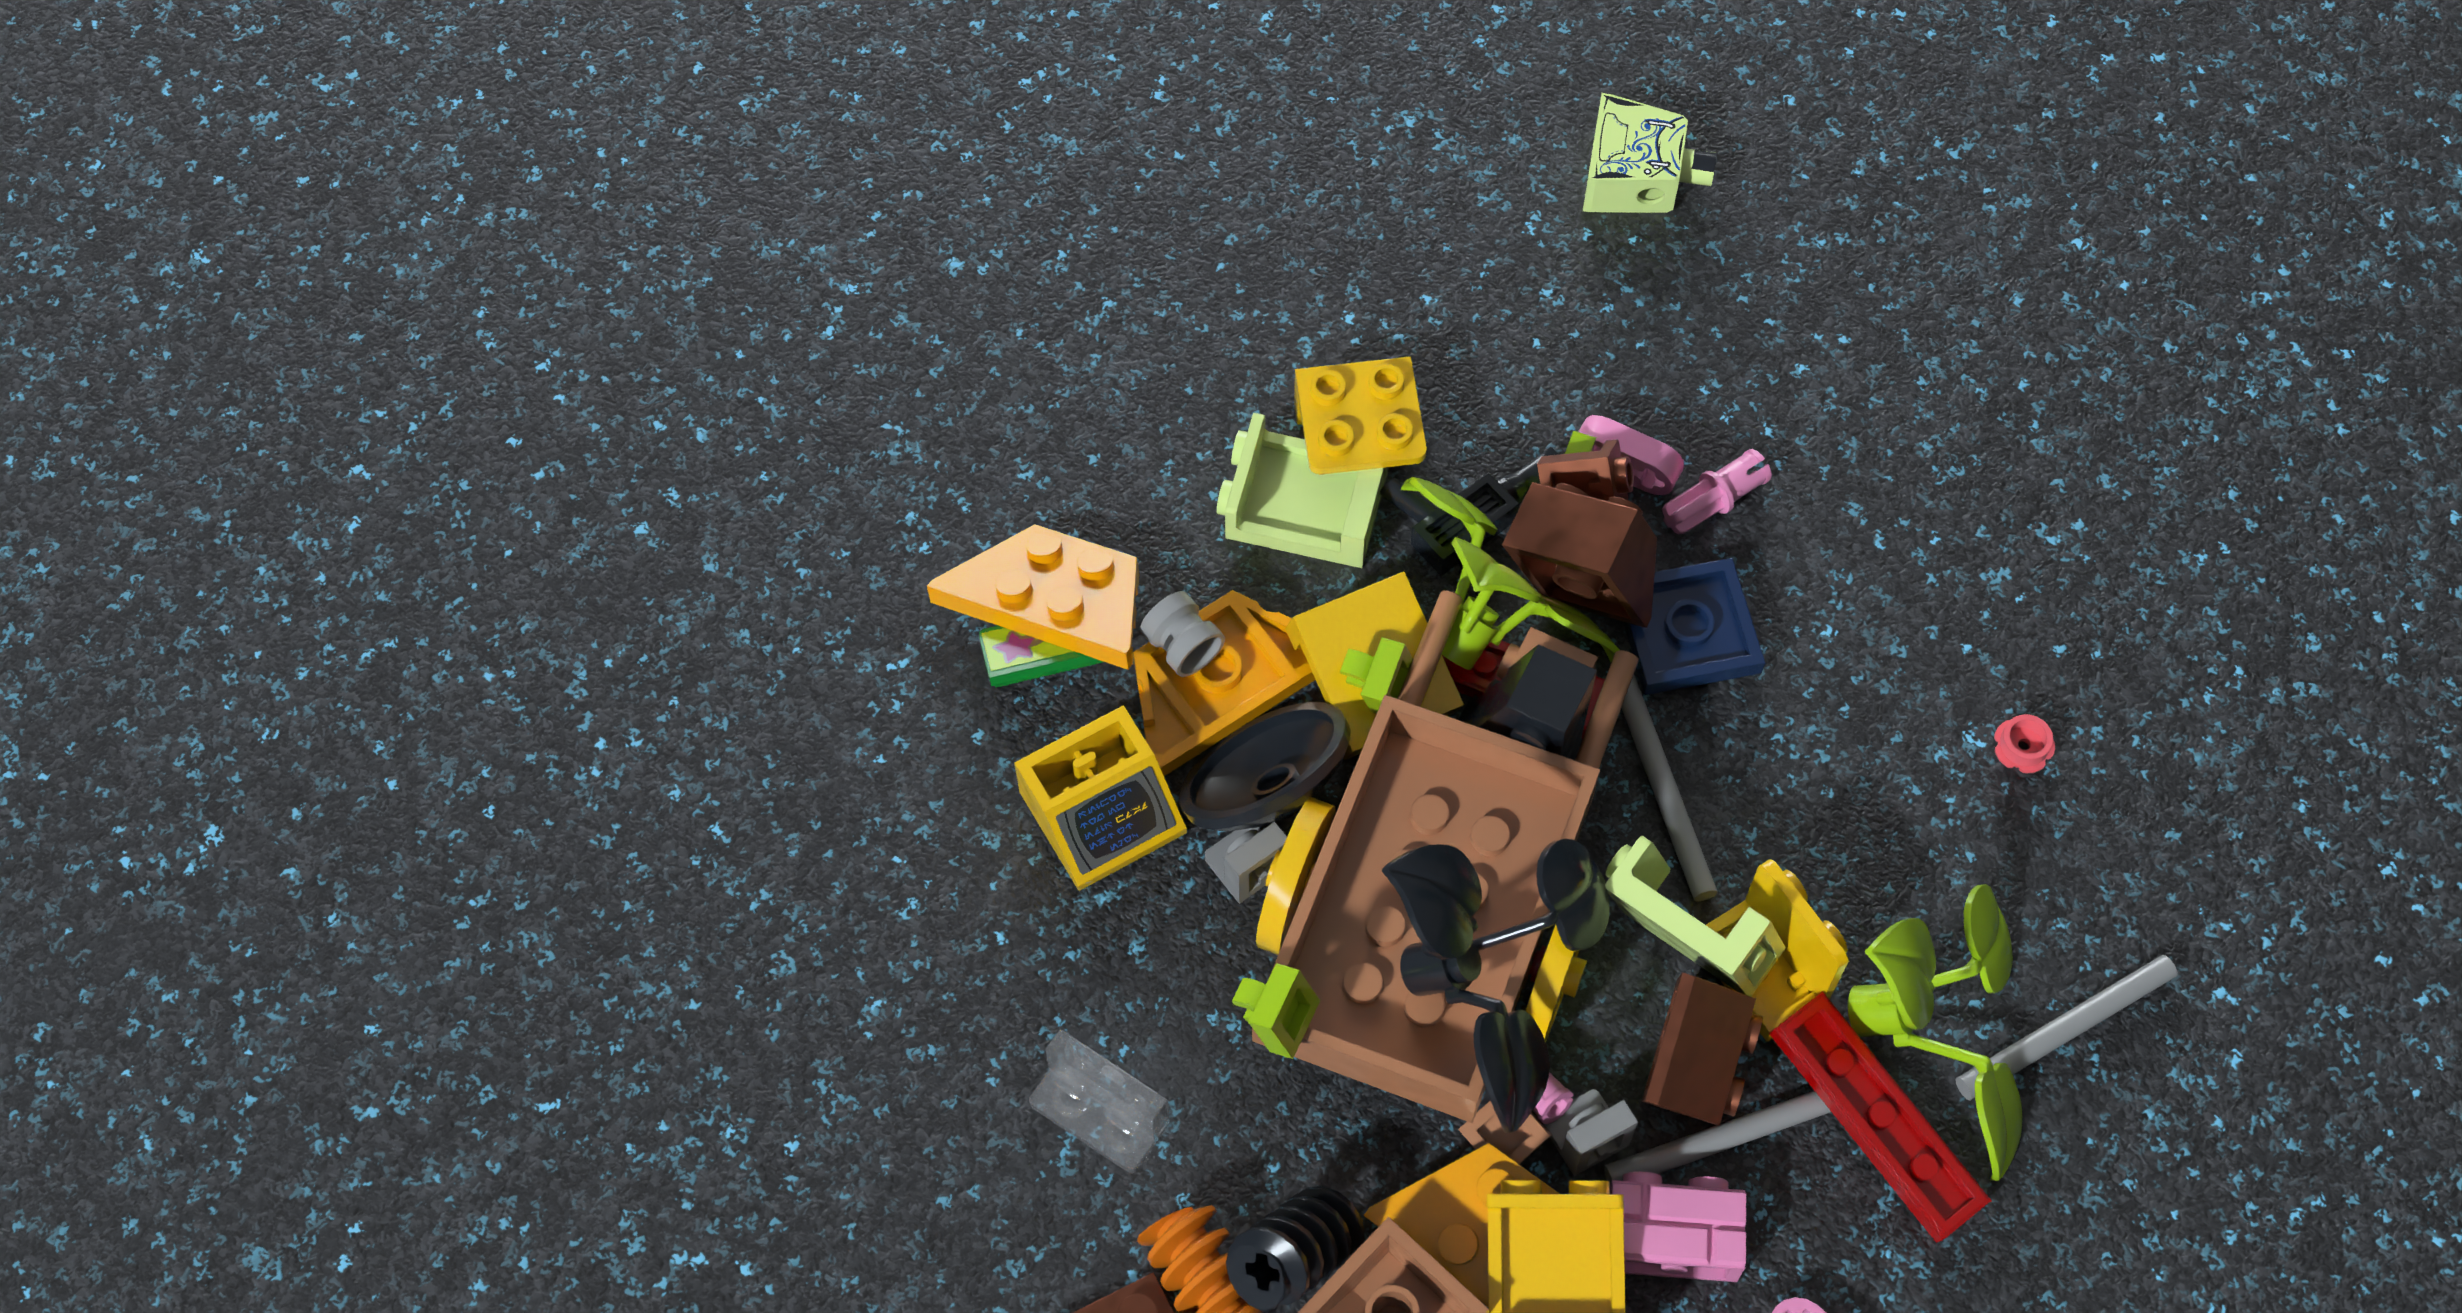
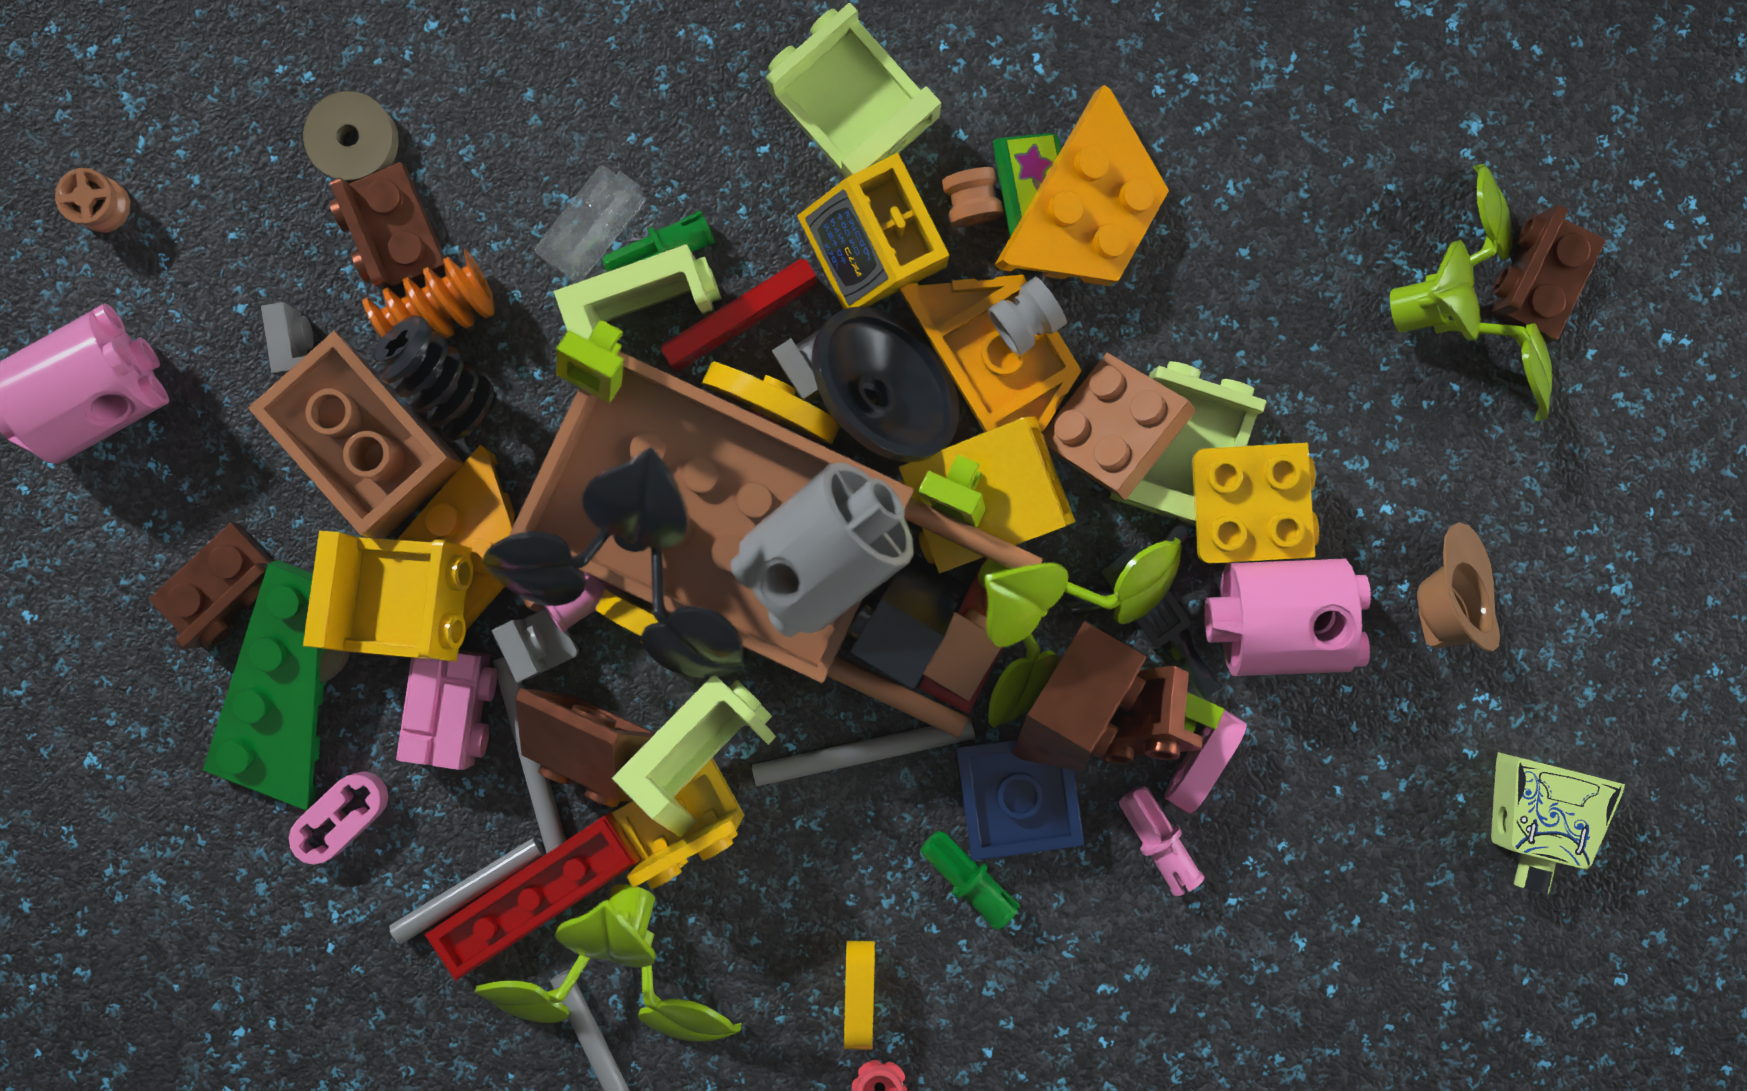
camera: 90 degrees right, 25 degrees up
none -> light grey bar [389,837,546,945]
none -> yellowish green panel [554,244,722,339]
none -> green axle [602,210,715,272]
none -> red tile [661,258,818,372]
none -> light grey cylinder [731,462,913,638]
none -> yellowish green panel [766,3,941,178]
none -> yellow beam [844,941,875,1050]
none -> green axle [920,831,1020,930]
none -> nougat wheel [942,167,1005,227]
none -> nougat plate [1042,353,1196,500]
none -> bright pink cylinder [1204,559,1371,676]
none -> lime plant [1390,164,1553,421]
none -> medium nougat piece [1417,522,1500,652]
none -> copper bracket [1490,204,1606,343]

